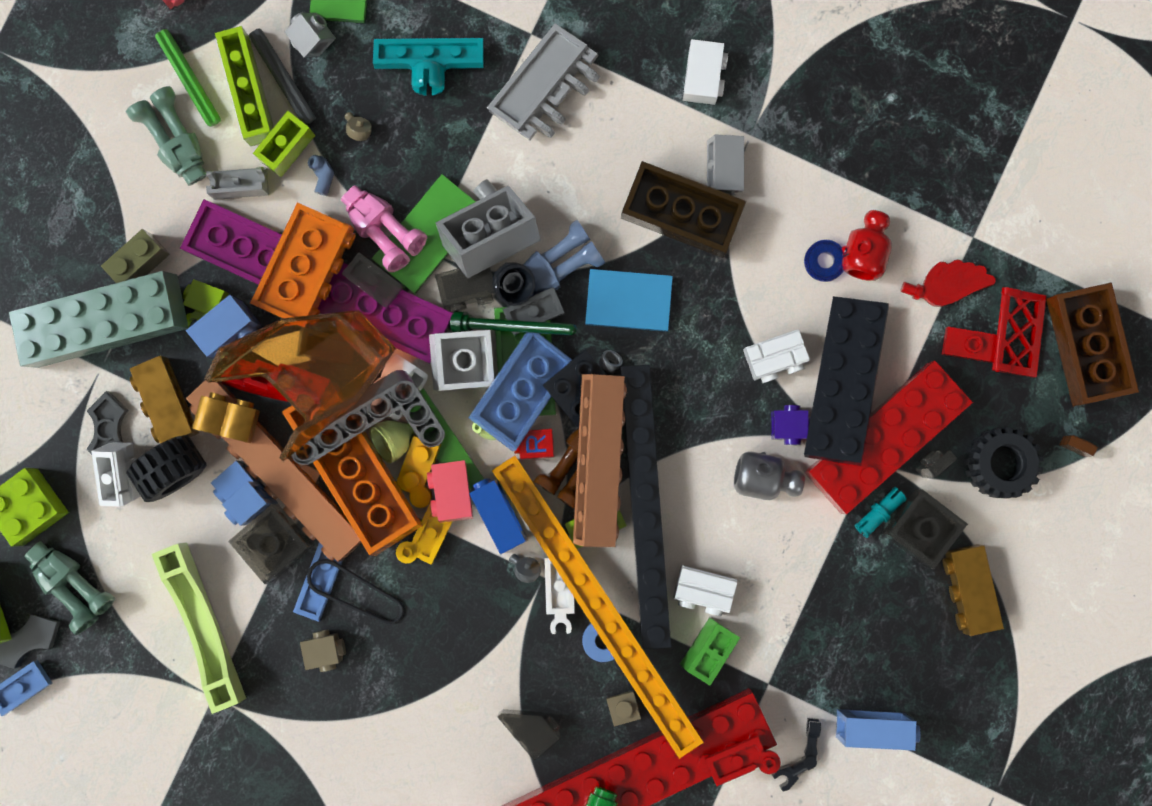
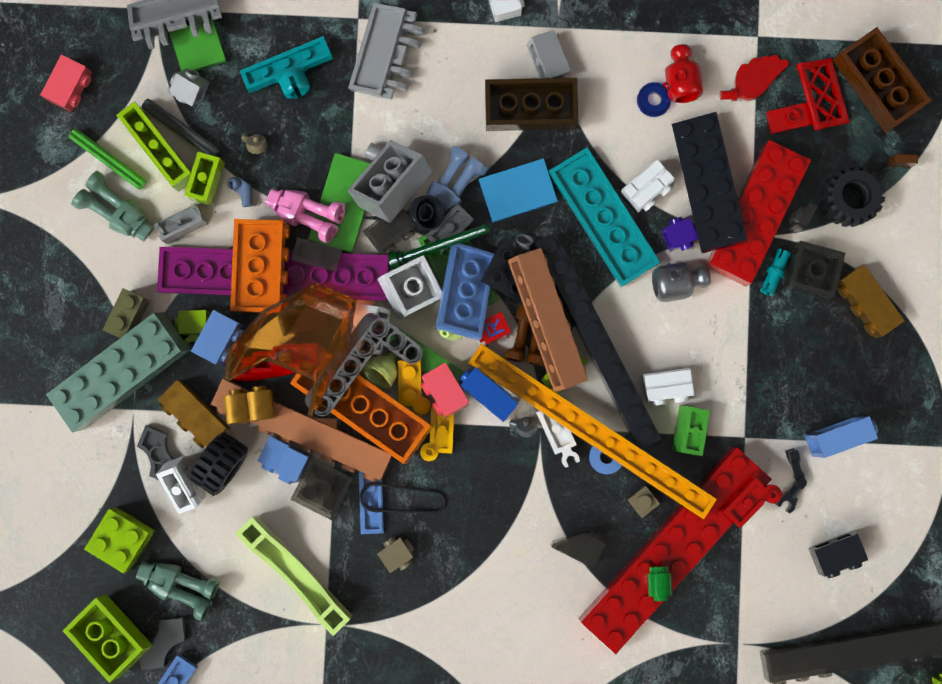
camera: 30 degrees left, 0 degrees up
none -> teal plate [548,147,660,288]

